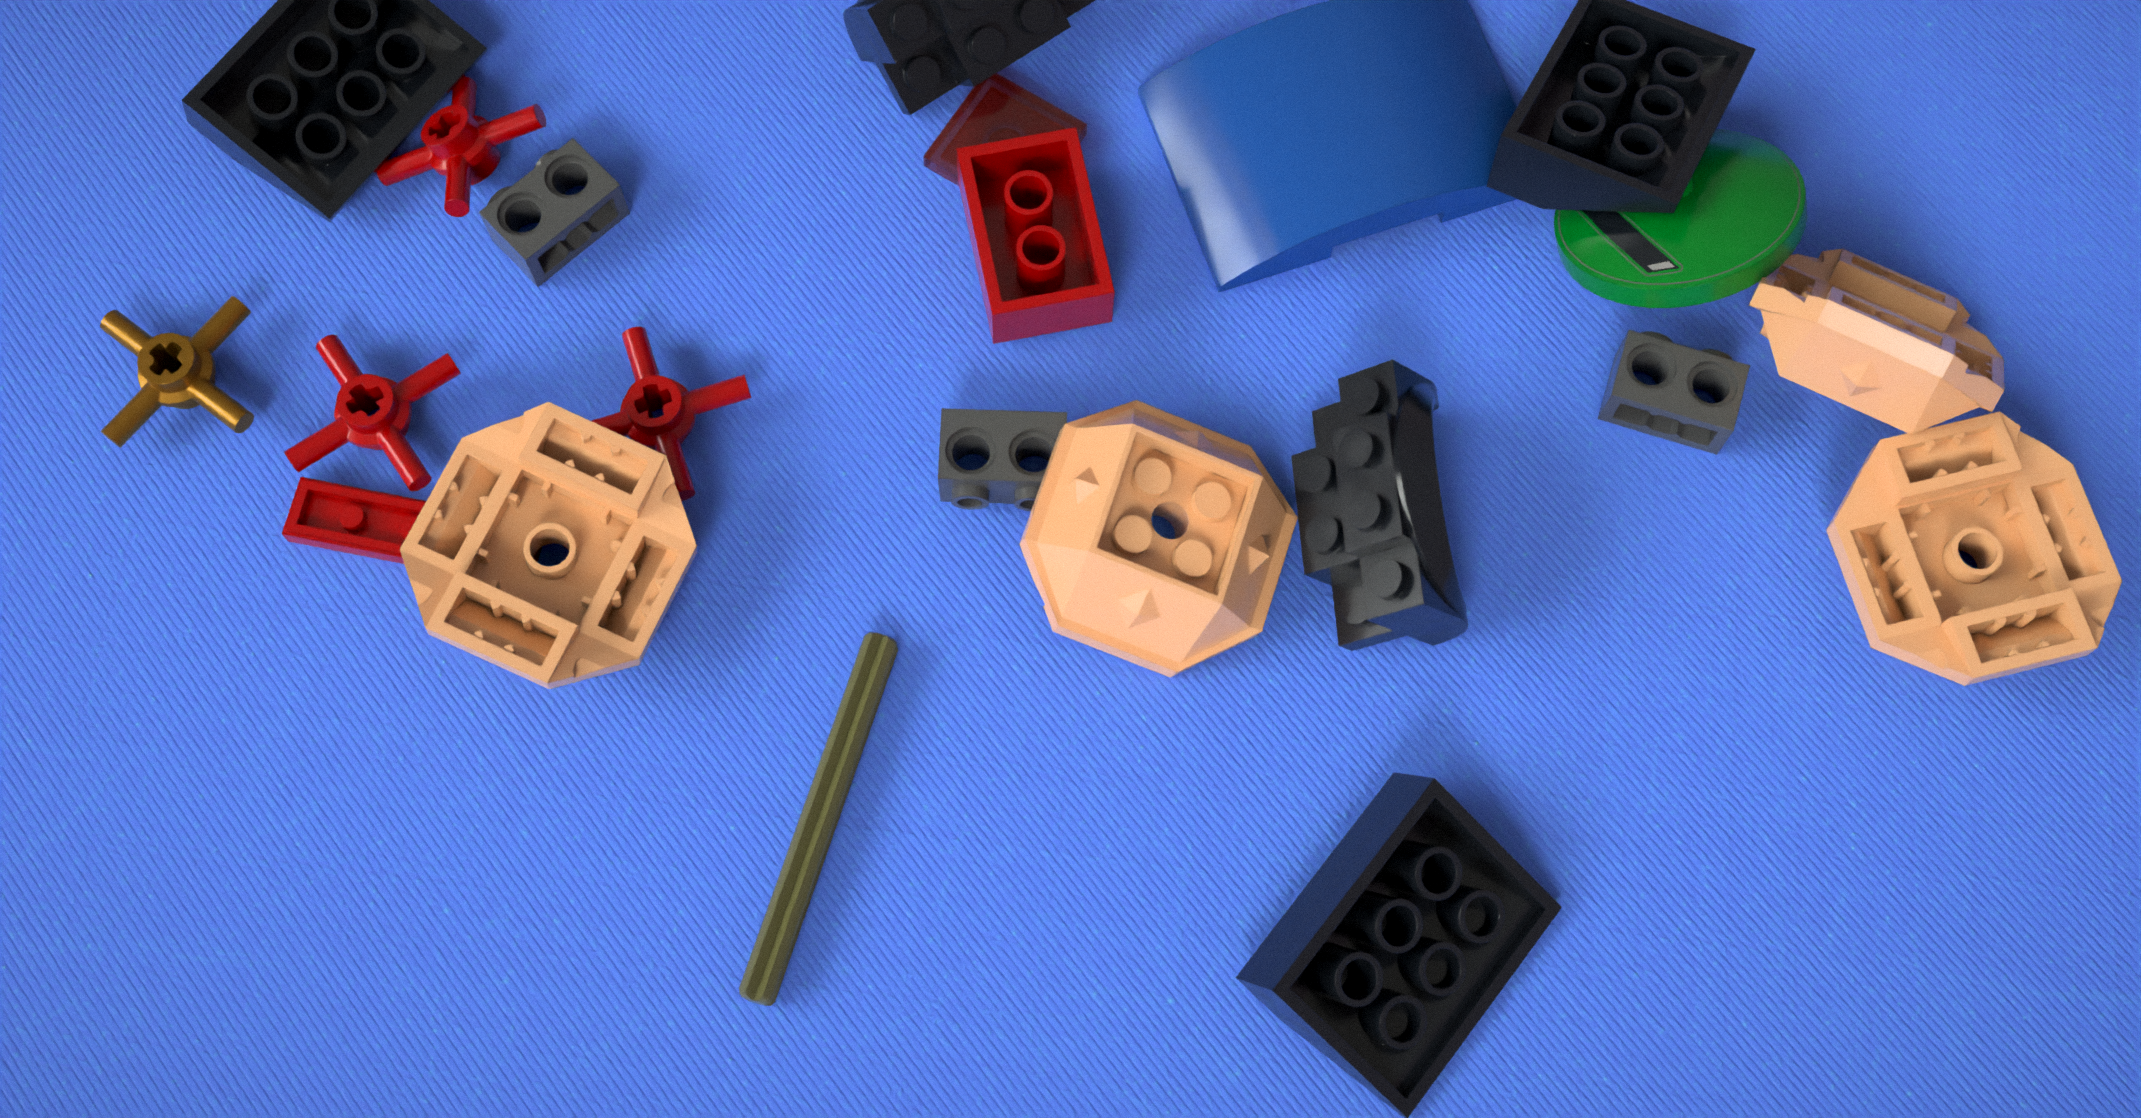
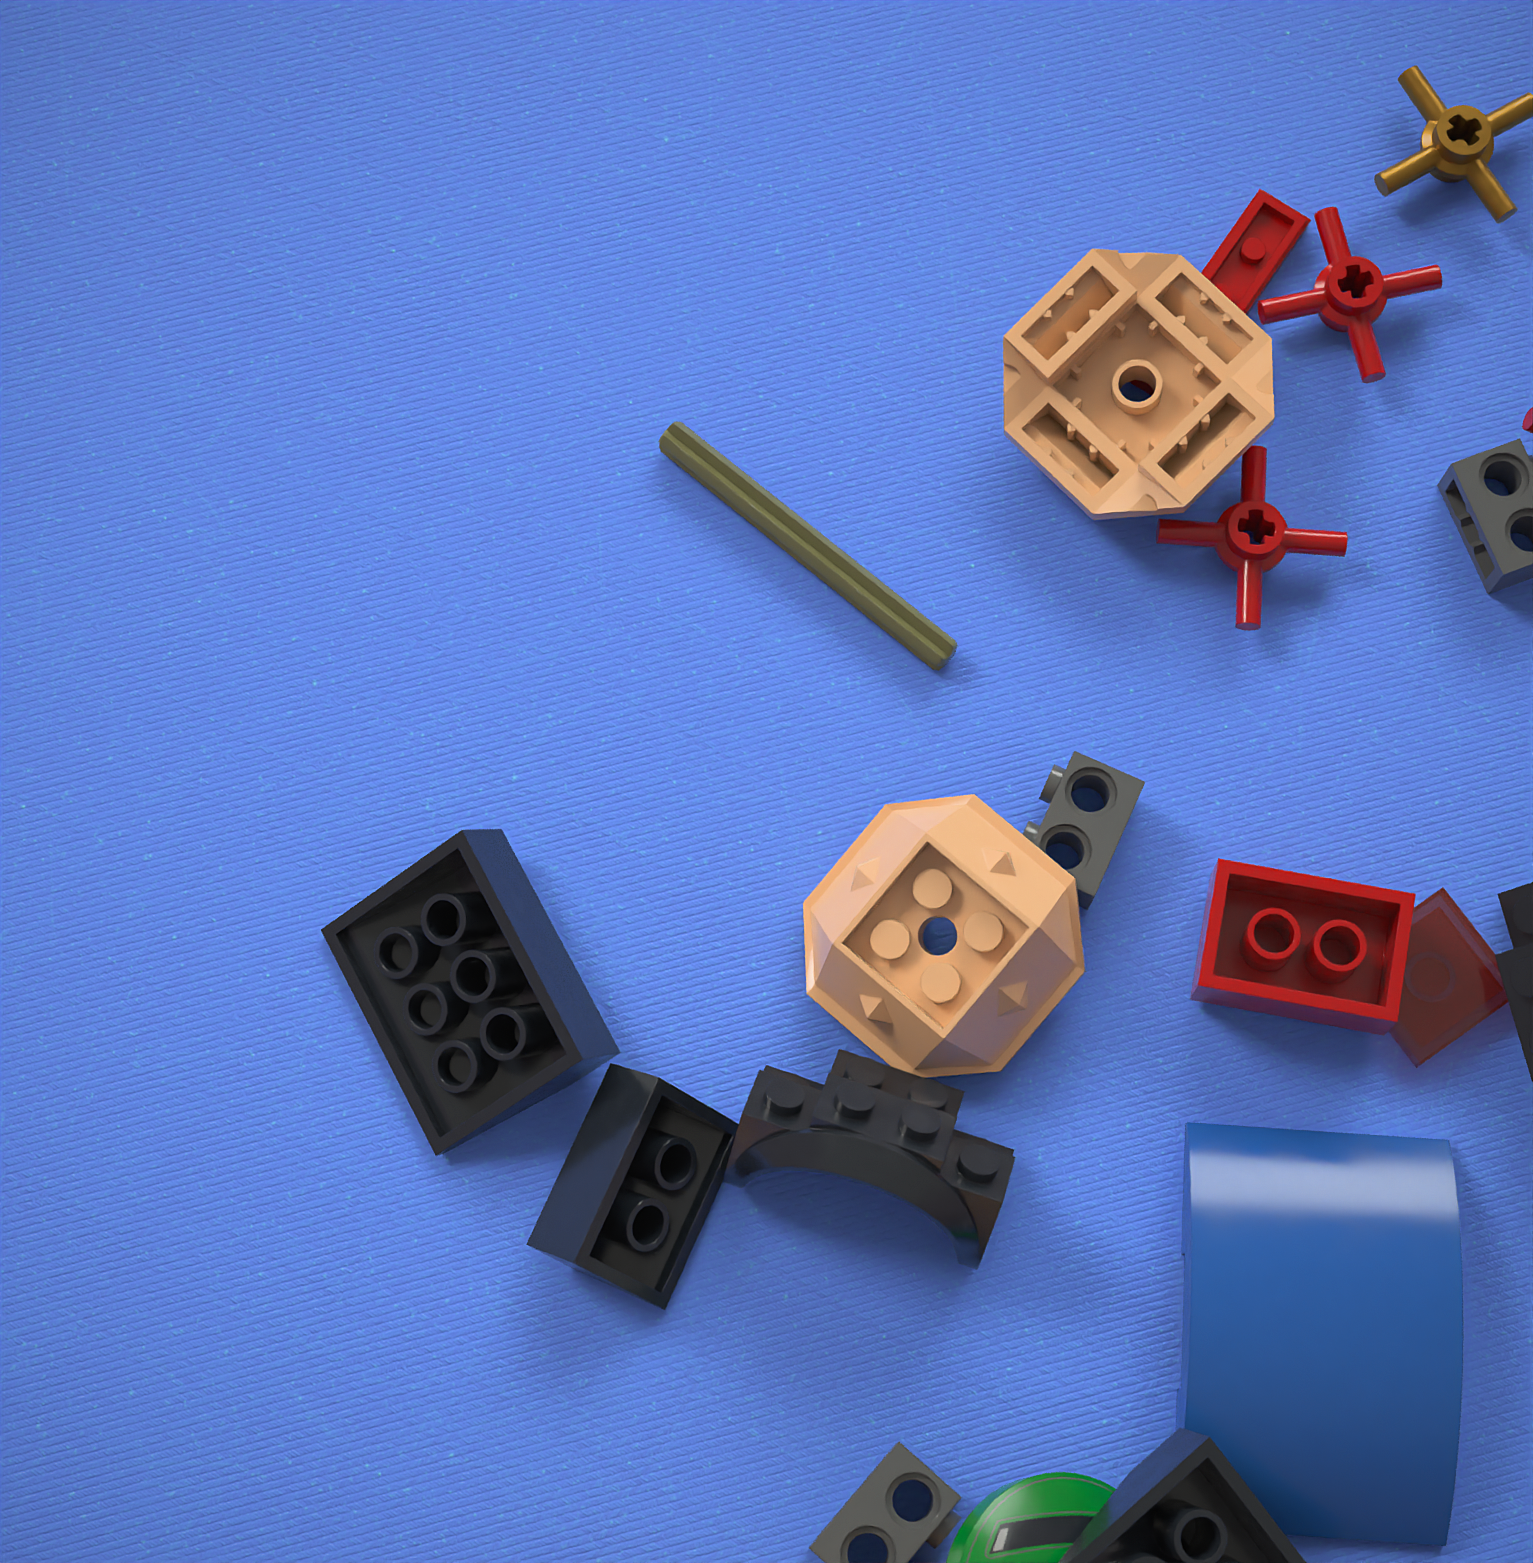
camera: 115 degrees right, 5 degrees up
none -> black slope [526,1063,739,1310]

